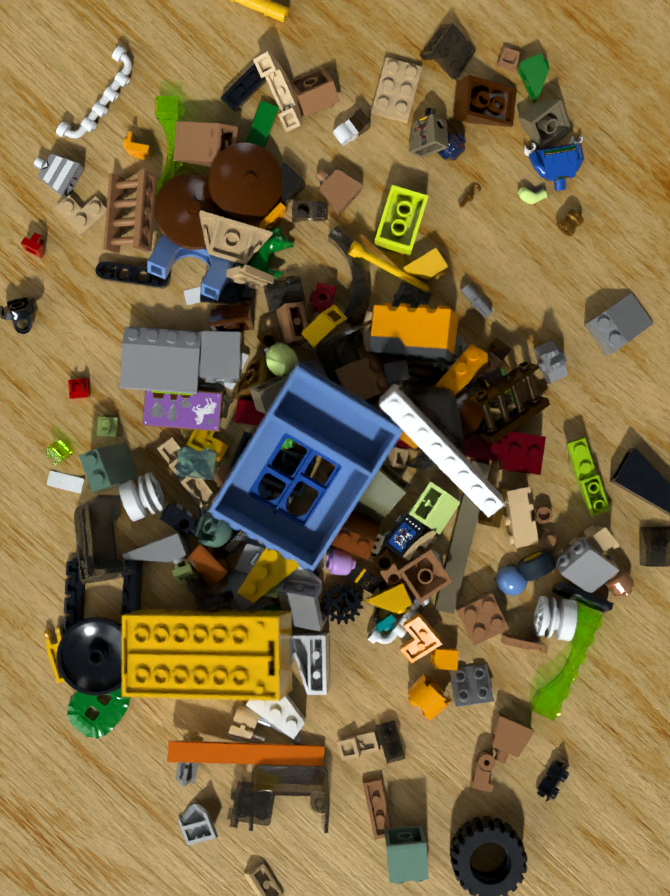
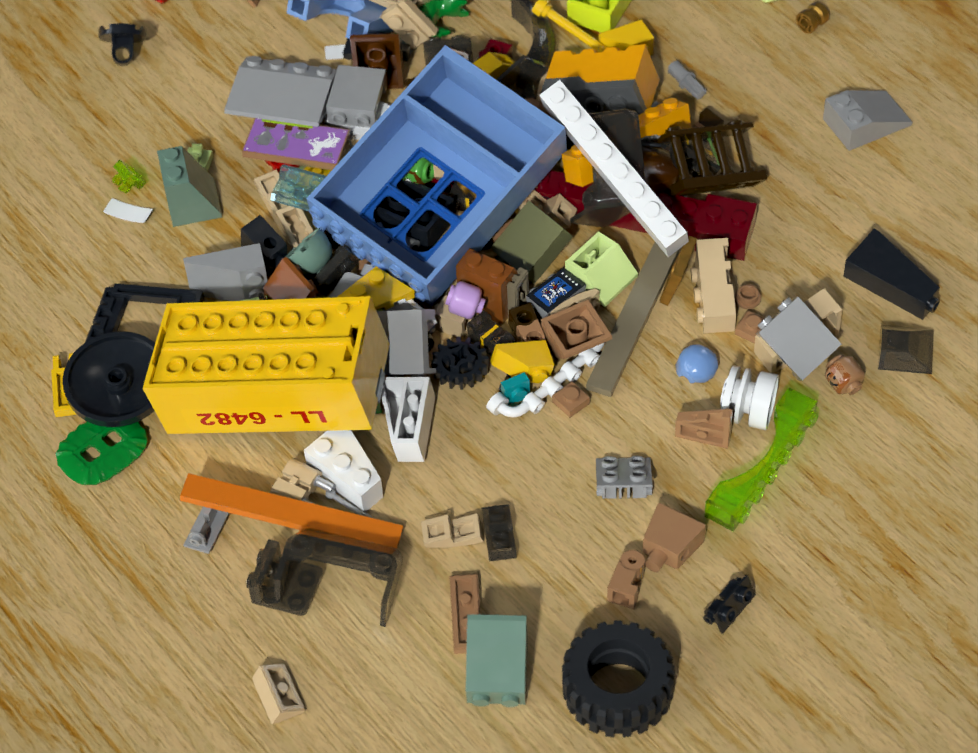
camera: 10 degrees right, 35 degrees down
red tile [68,378,90,400] -> none
clear smoke windscreen [74,495,135,583] -> none
black beam [96,262,170,289] -> none
white wheel [119,472,166,522] -> none
light grey slope [178,803,218,845] -> none
light orange plate [400,613,443,663] -> none
light orange brick [408,673,452,721] -> none
light orange brick [429,647,459,671] -> none
medium nougat brick [455,591,509,646] -> none
black wheel [517,549,556,581] -> none
light grey hinge [534,340,568,384] -> none
black tile [552,581,614,614] -> none
lime slope [565,437,610,516] -> none

